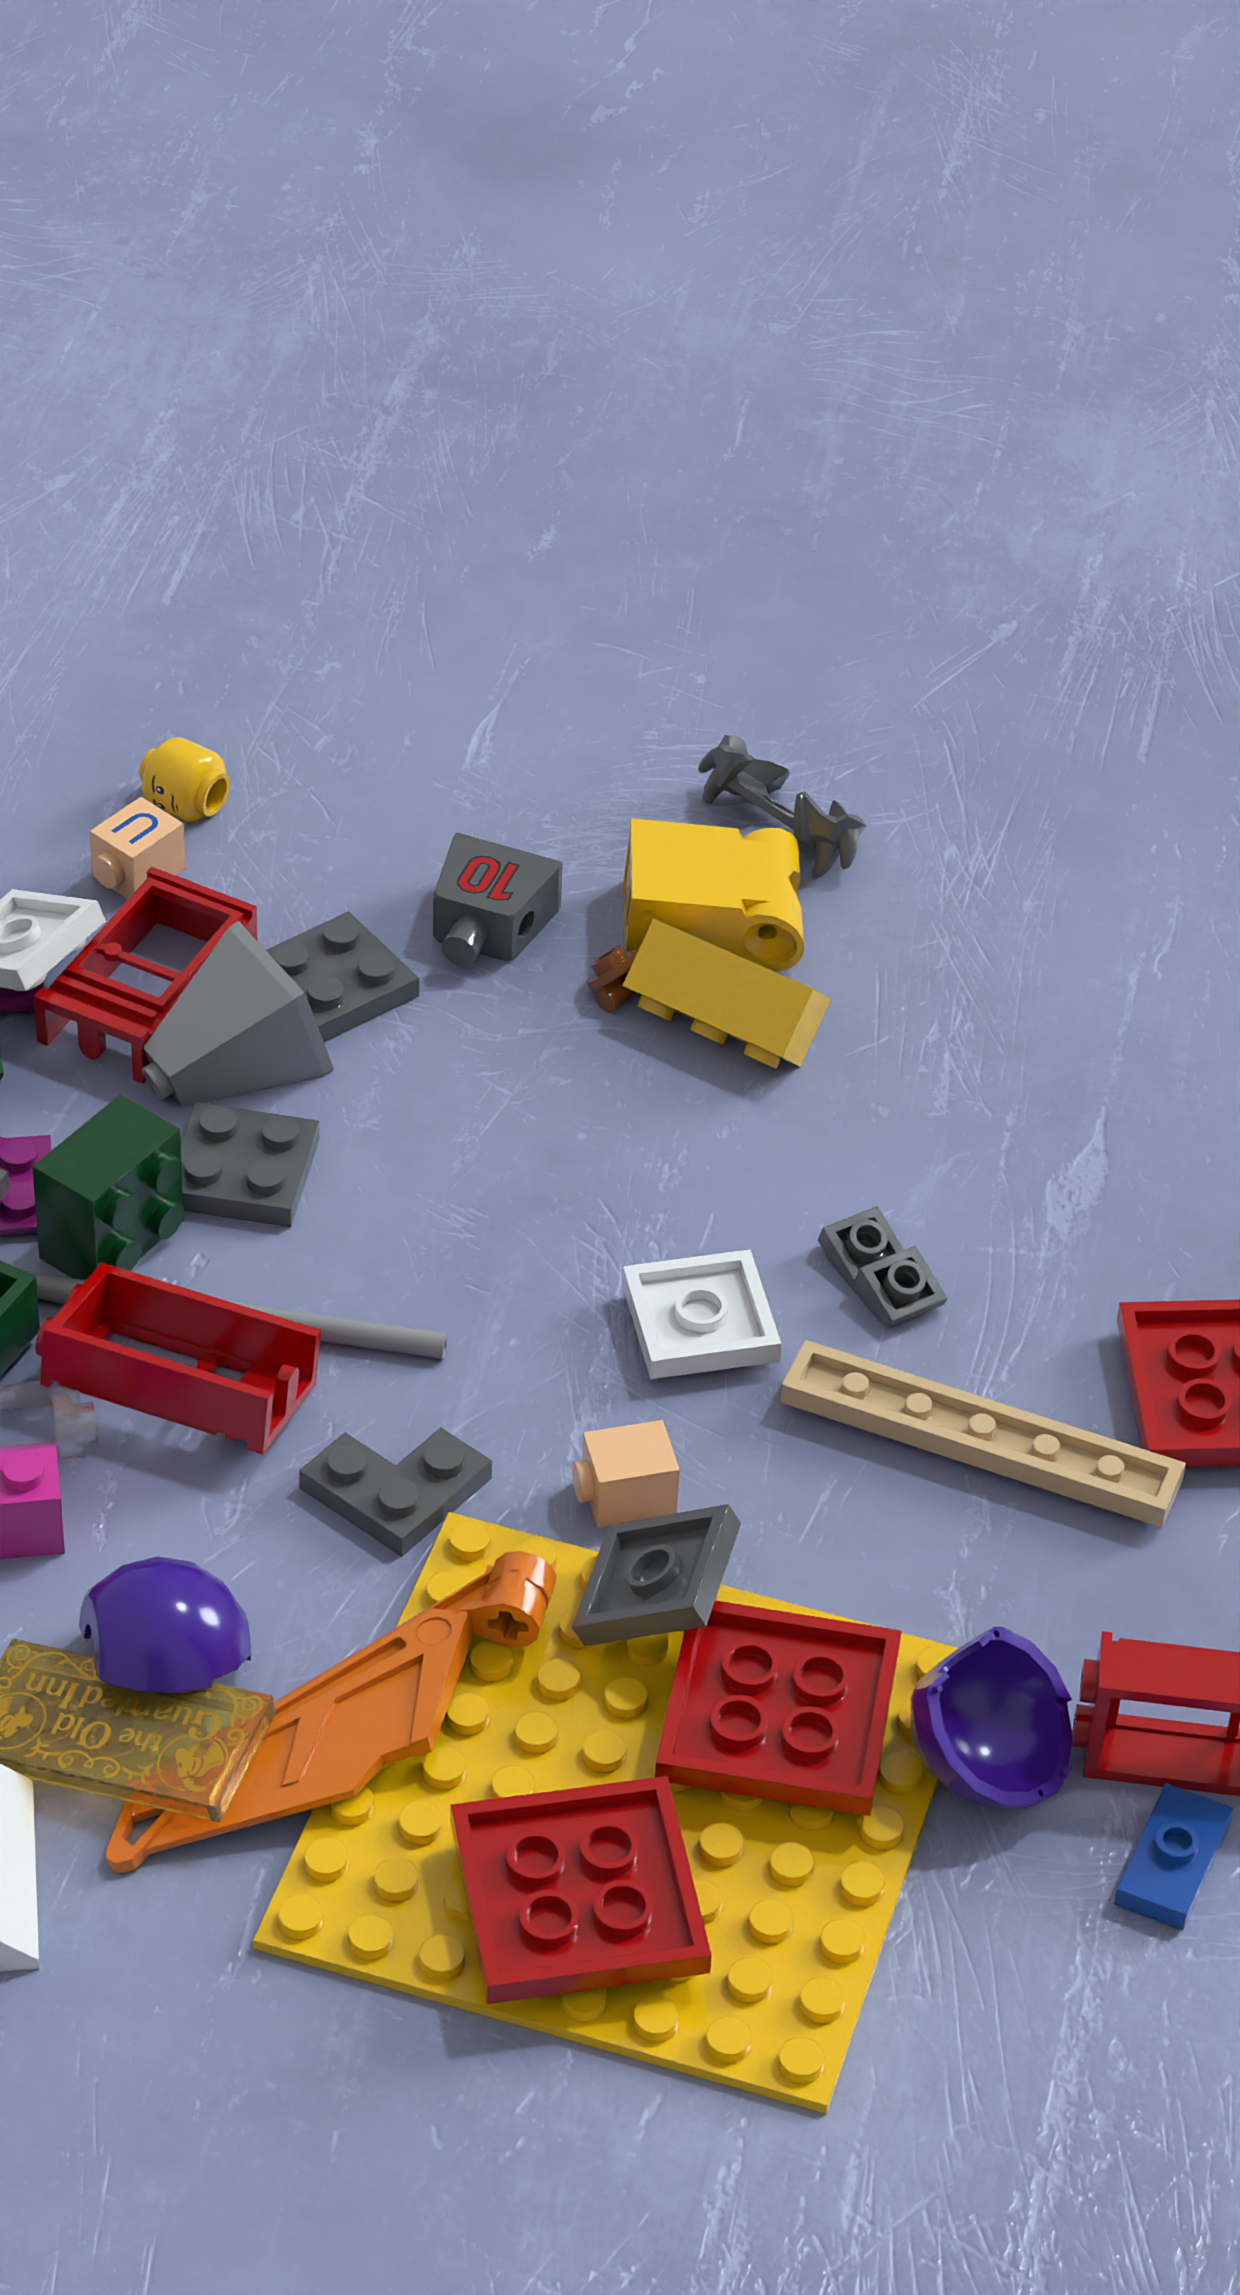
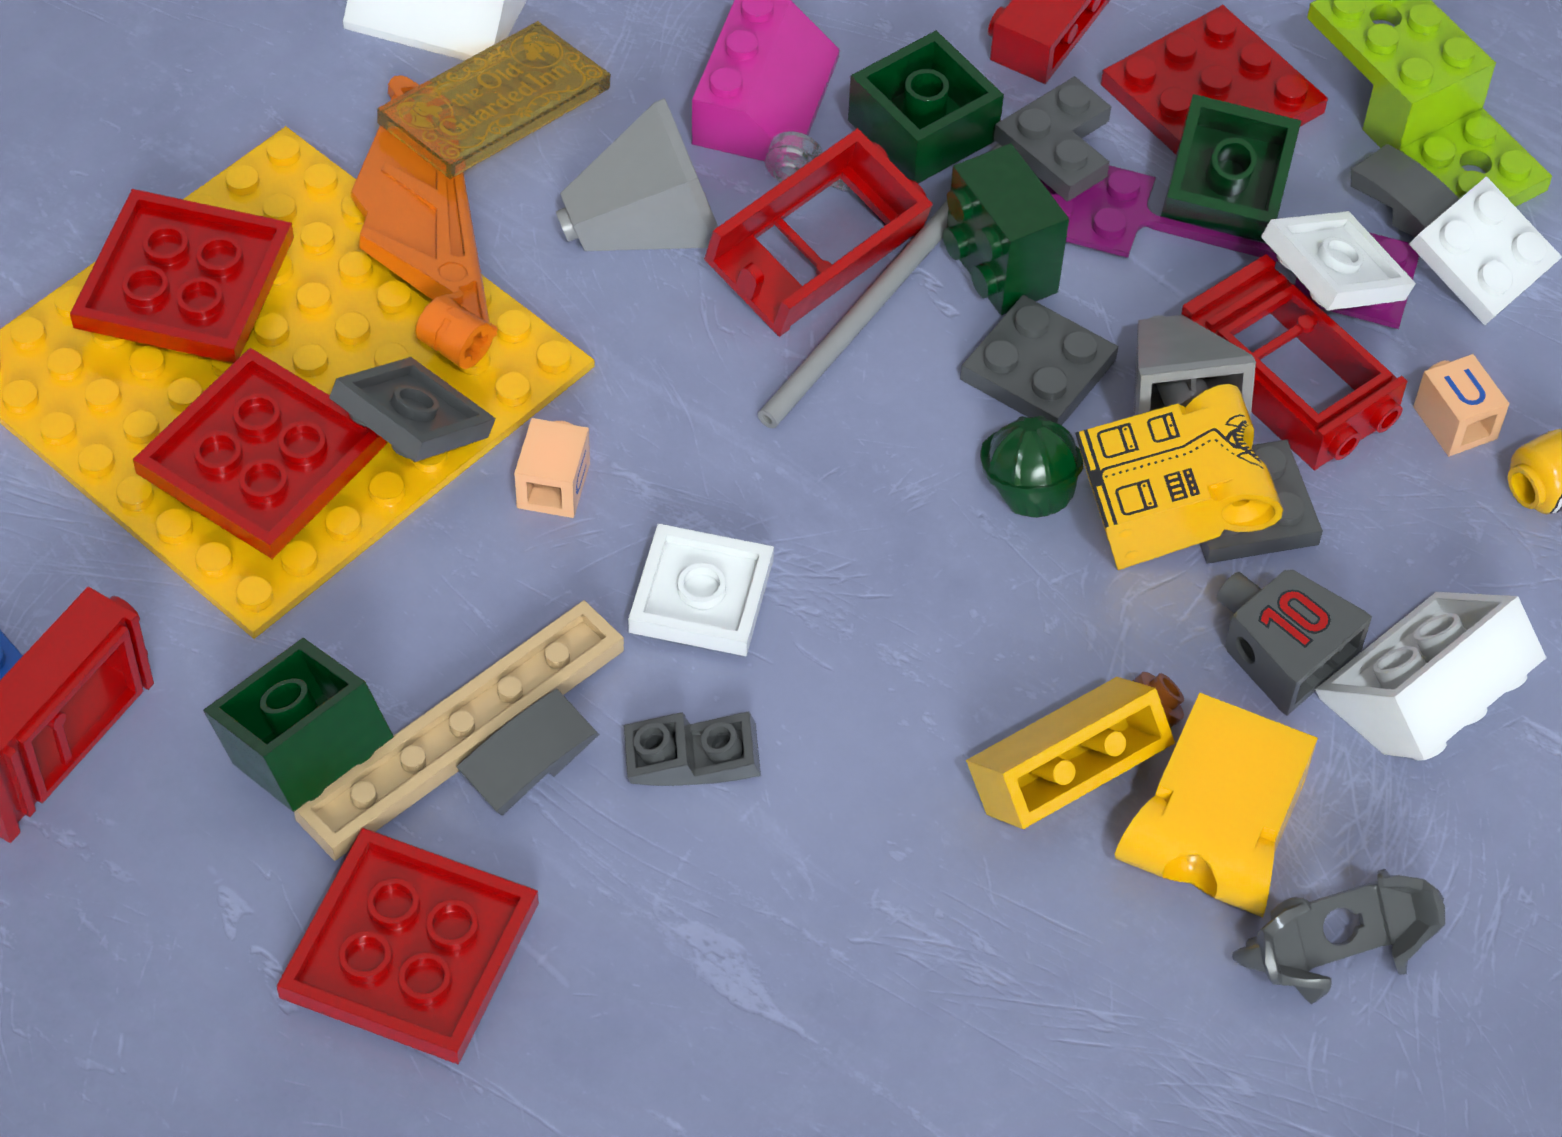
camera: 115 degrees right, 10 degrees up
dark purple cylinder [79,1556,251,1693] -> none
dark grey plate [299,1427,492,1557] -> none
dark purple cylinder [910,1626,1073,1809] -> none
none -> dark green brick [203,637,394,812]
none -> dark grey slope [457,689,600,816]
none -> light grey slope [556,98,718,251]
none -> dark green piece [980,416,1084,518]
none -> yellow piece [1075,384,1283,570]
none -> white slope [1315,592,1546,761]

